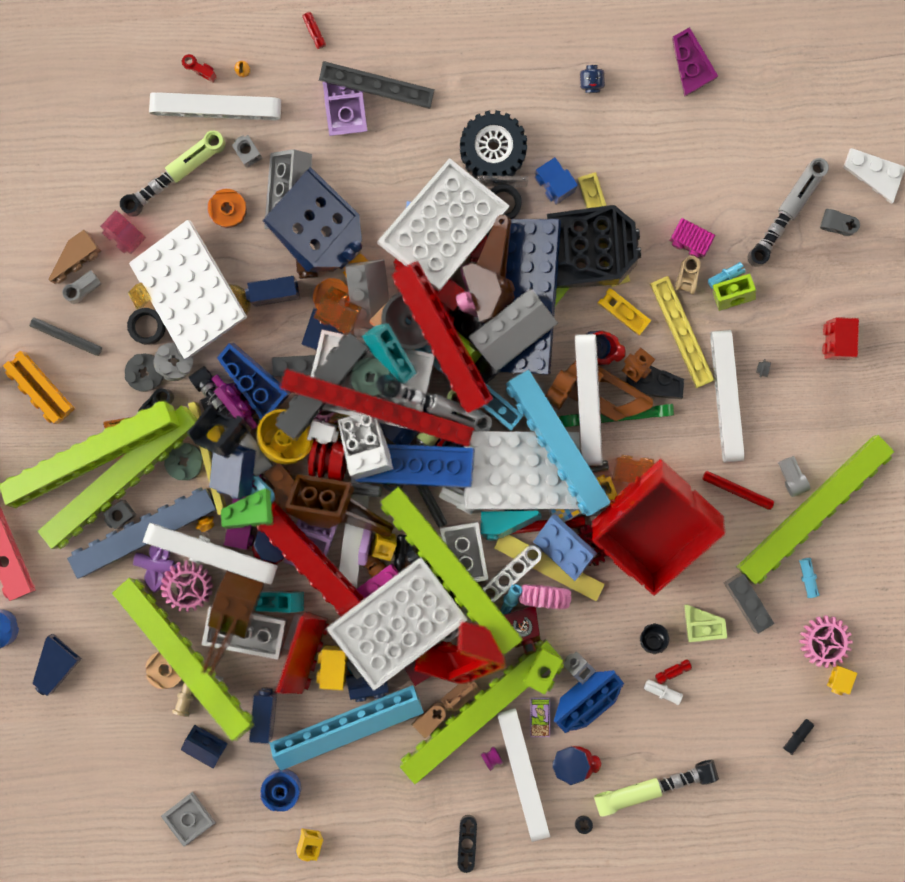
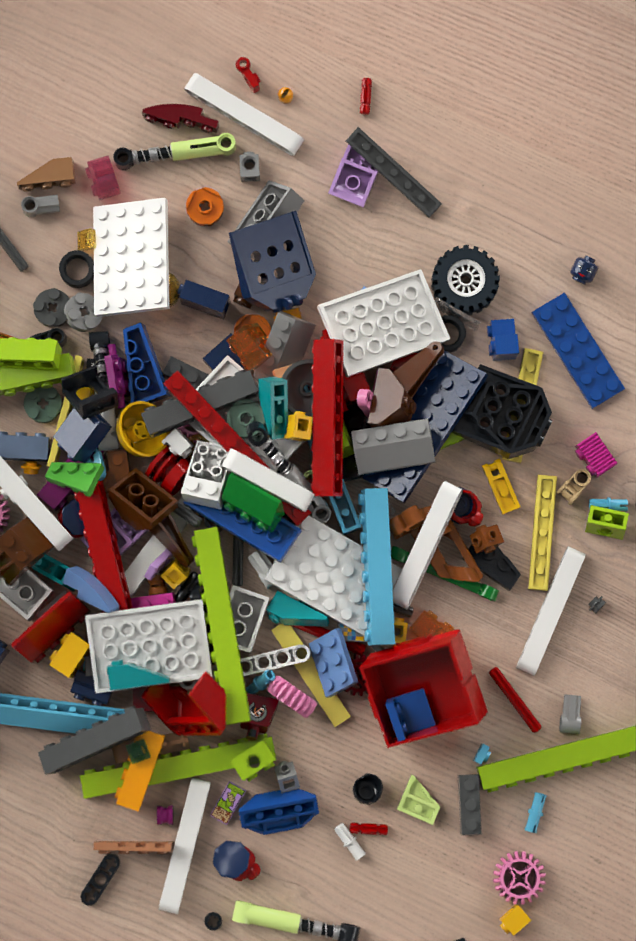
camera: 25 degrees right, 5 degrees down
none -> dark grey brick [38,706,151,775]
none -> medium blue slope [63,566,120,613]
none -> nougat wing [94,841,174,854]
none -> teal slope [107,660,170,691]
none -> light orange brick [114,730,166,812]
none -> clear green brick [125,739,151,764]
none -> dark red slope [142,104,219,134]
none -> green slope [221,472,285,532]
none -> white beam [222,449,315,512]
none -> yellow brick [284,411,313,442]
none -> blue bracket [386,688,435,742]
none -> medium azure plate [473,743,491,764]
none -> blue plate [532,292,625,409]

